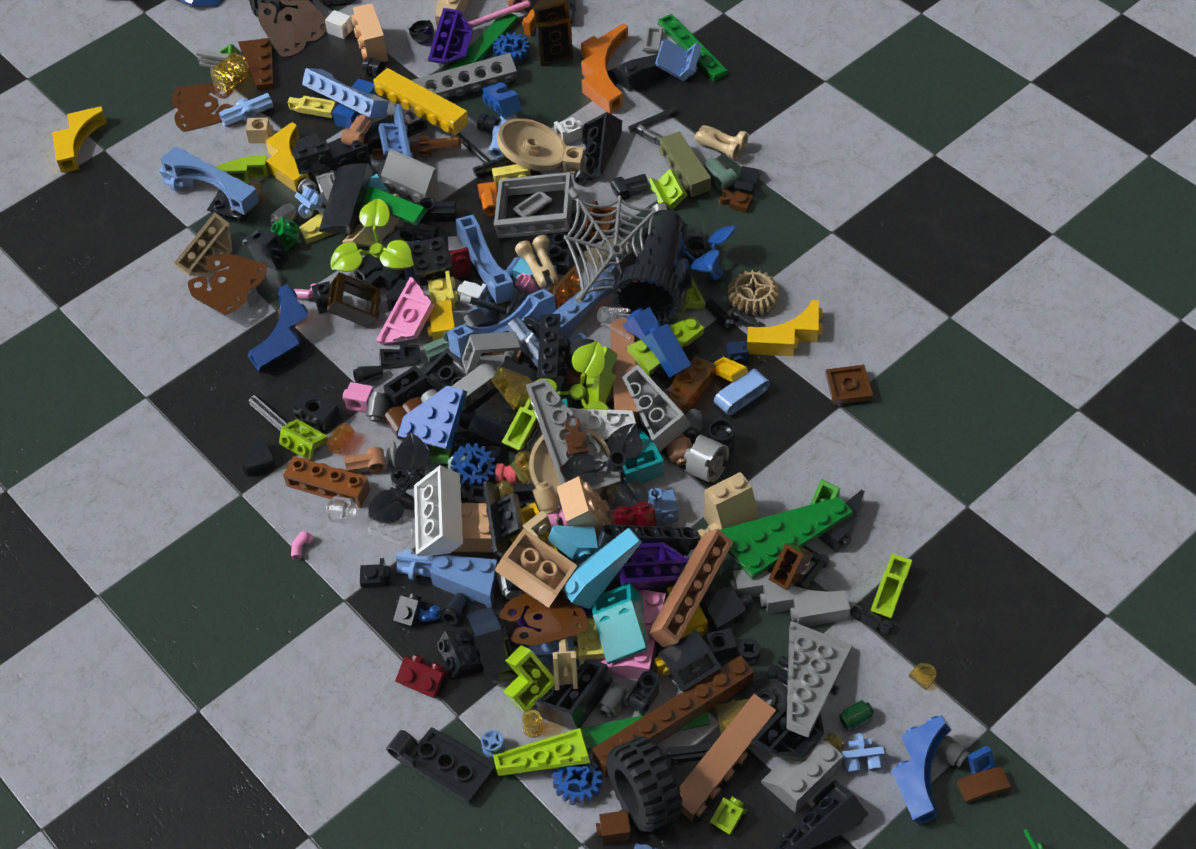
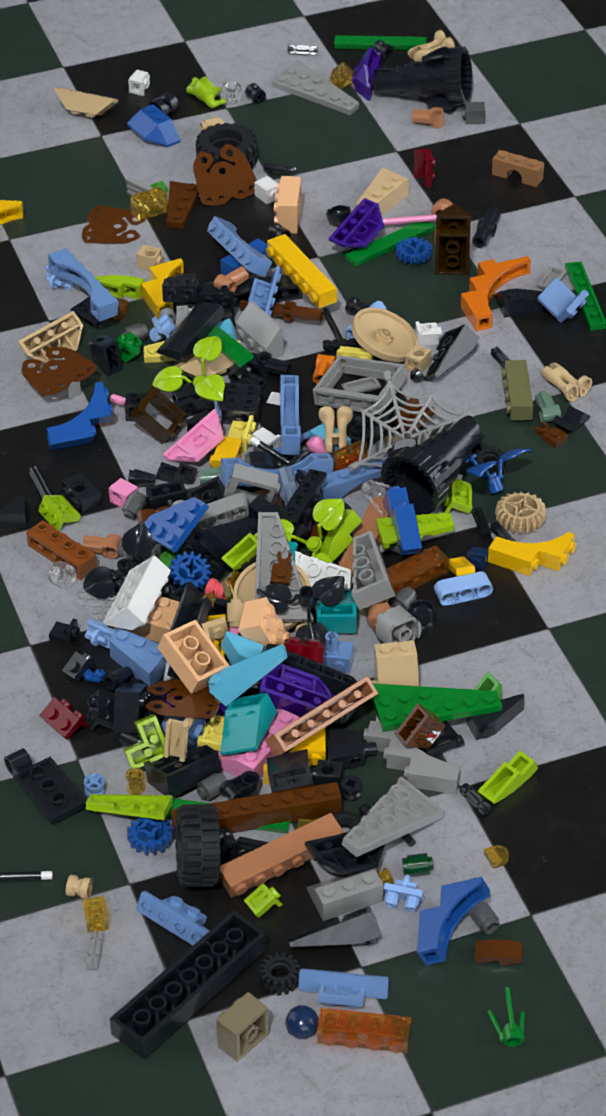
camera: 20 degrees right, 10 degrees down
light blue piece [219,93,273,126] -> none
light yellow hinge [288,96,337,118] -> none
bright pink arm [291,531,313,560] -> none
clear orange brick [327,423,355,453] -> none
light grey brick [412,53,517,99] -> none
dark red bracket [450,247,472,279] -> none
blue arch [482,82,522,117] -> none
clear yellow slope [491,367,532,410] -> none
reddish brown brick [596,810,631,845] -> none
black piece [610,174,649,201] -> none
black bar [628,107,677,133] -> none
lime bracket [649,169,687,210] -> none
reddish brown plate [825,364,873,405] -> none
blue tile [967,746,996,775] -> none

